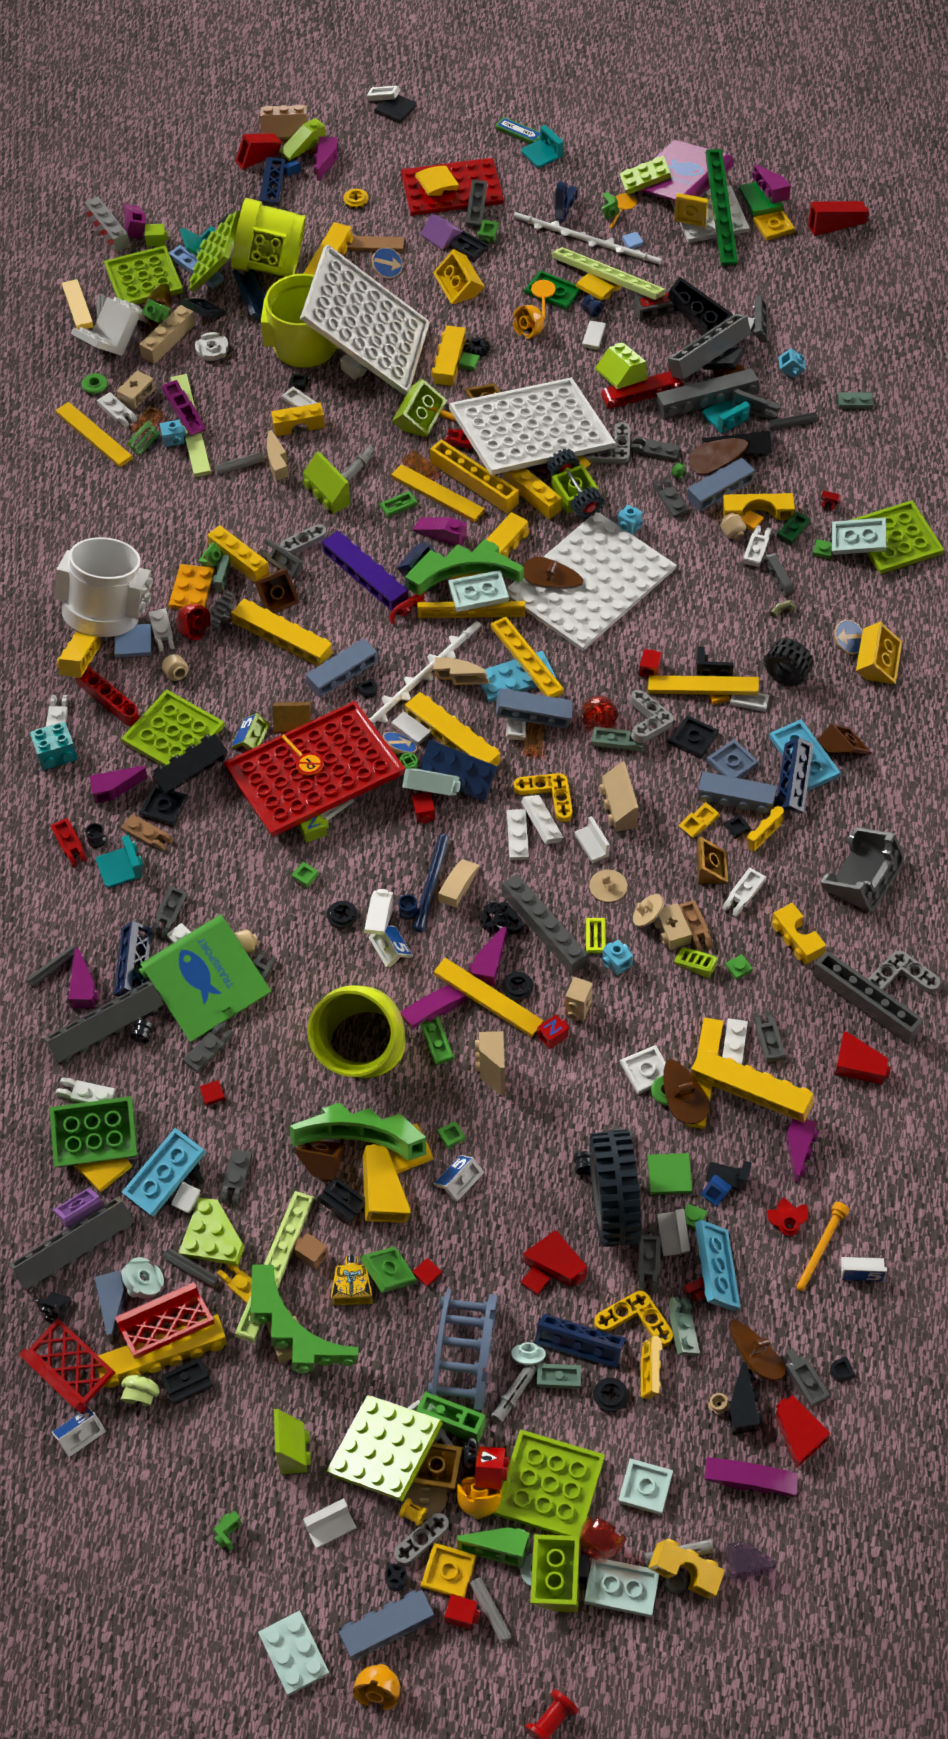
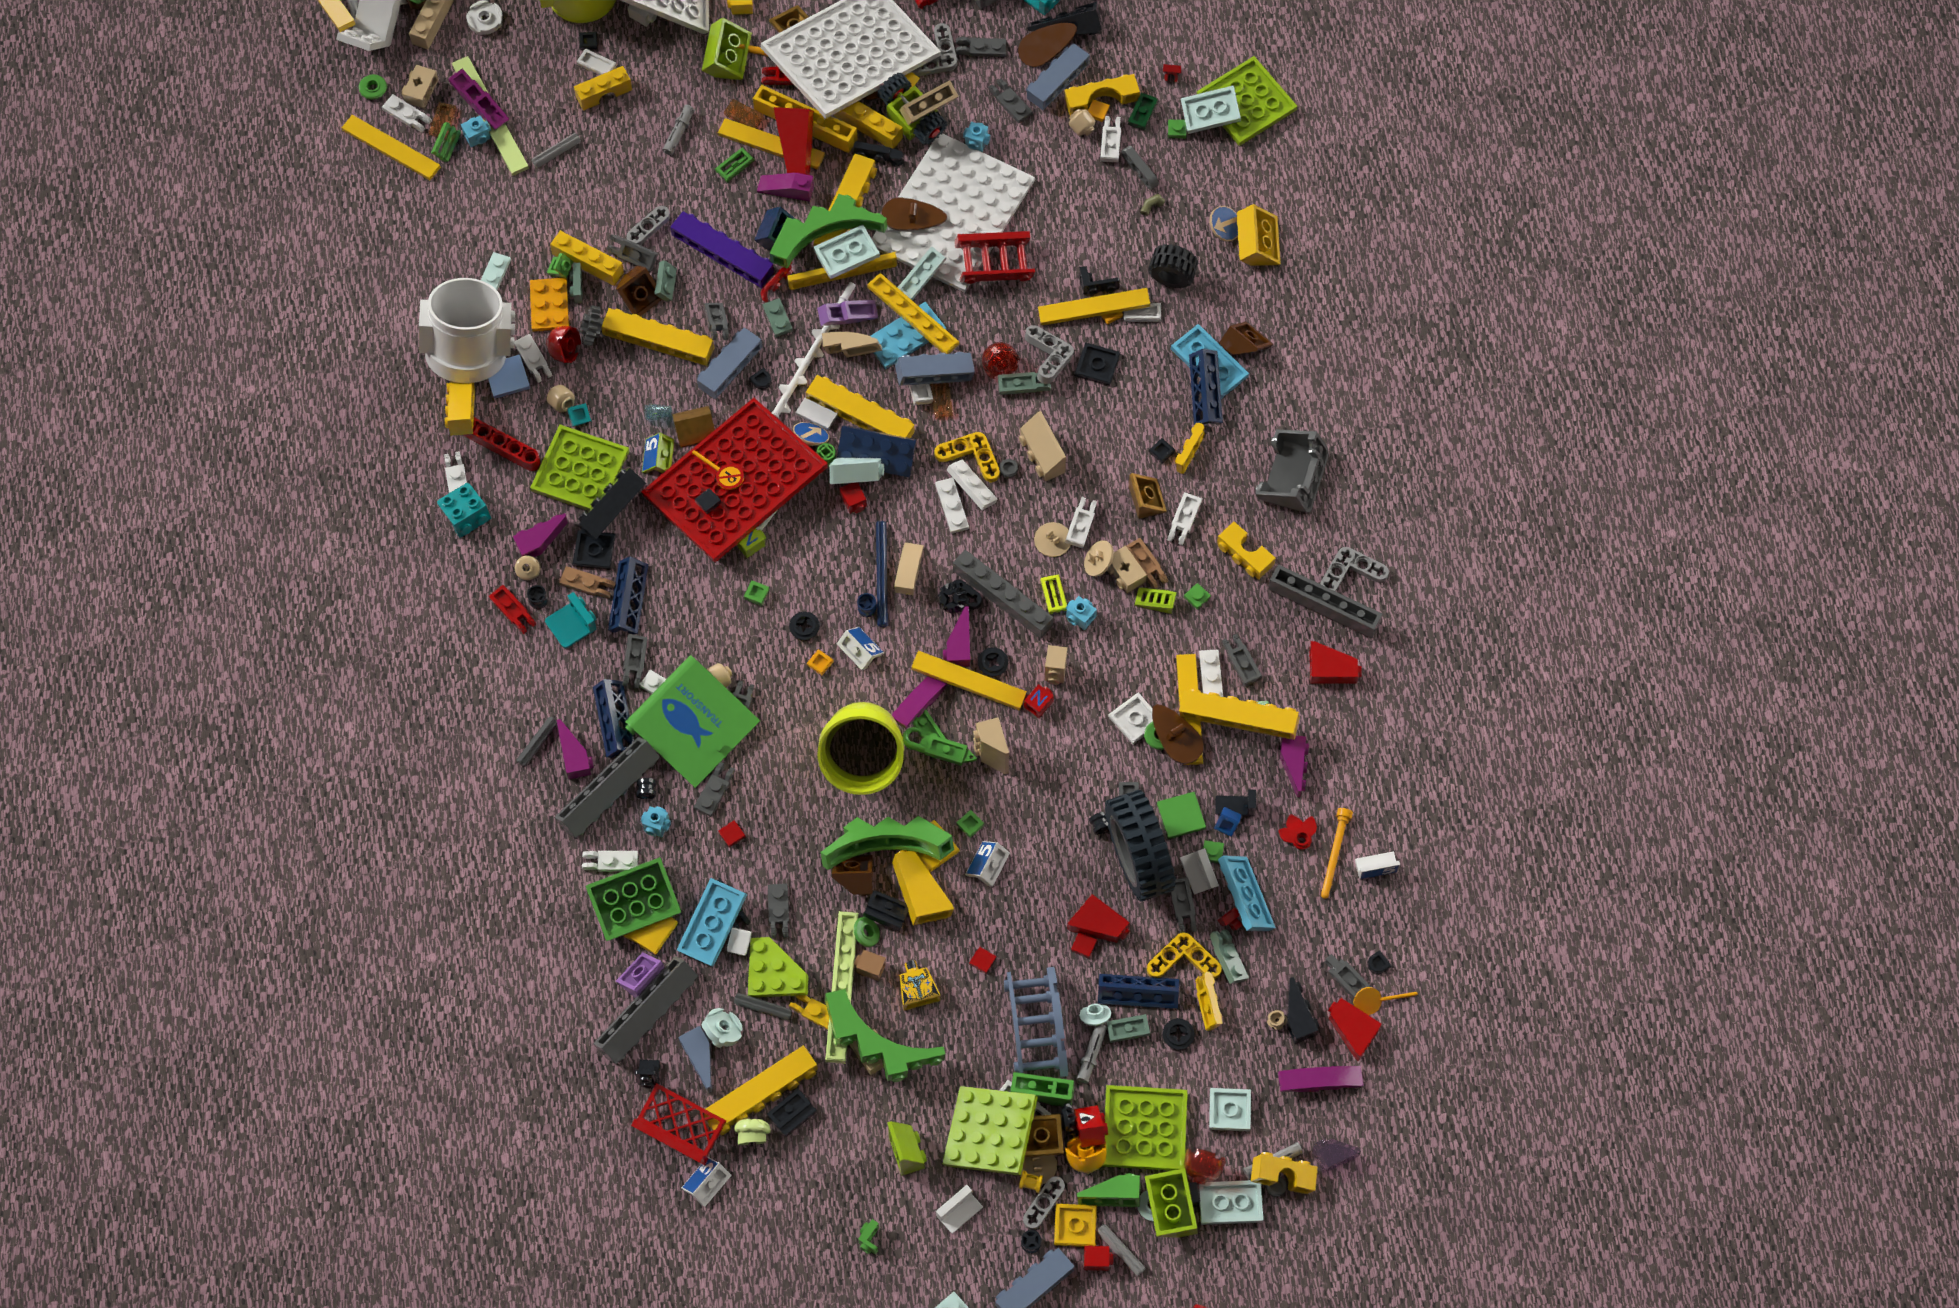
camera: 15 degrees left, 10 degrees up
red fence [115,1282,215,1359] -> none
tan slope [267,430,288,481] -> none
lime slope [303,451,350,514] -> none
bright green tile [360,1246,417,1293] -> none
white slope [364,889,393,935] -> none
white panel [575,816,610,863] -> none
red brick [639,649,662,678] -> none
bright green plate [671,463,687,479] -> none
yellow slope [678,802,720,838] -> none
sand blue brick [697,772,777,814] -> none
sand blue tile [706,739,759,779] -> none
reddish brown shield [729,1319,785,1381] -> none
none -> light aqua plate [481,252,511,290]
none -> tan head [515,556,541,581]
none -> teal plate [567,403,591,427]
none -> dark blue fence [608,556,649,635]
none -> medium azure brick [641,806,671,837]
none -> clear light blue cone [644,403,672,422]
none -> sand green plate [655,260,677,302]
none -> black tile [694,488,722,514]
none -> dark grey hinge [704,303,729,340]
none -> sand green plate [762,298,793,337]
none -> red slope [774,107,814,175]
none -> light orange tile [807,649,834,676]
none -> medium lavender slope [817,300,878,326]
none -> black hinge [853,141,904,166]
none -> bright green piece [854,917,880,947]
none -> light aqua plate [897,246,947,300]
none -> tan brick [899,80,959,125]
none -> bright green plate [902,727,977,766]
none -> red fence [955,231,1035,284]
none -> dark grey tile [999,459,1018,478]
none -> white hinge [1065,497,1097,548]
none -> light orange piece [1353,987,1418,1015]

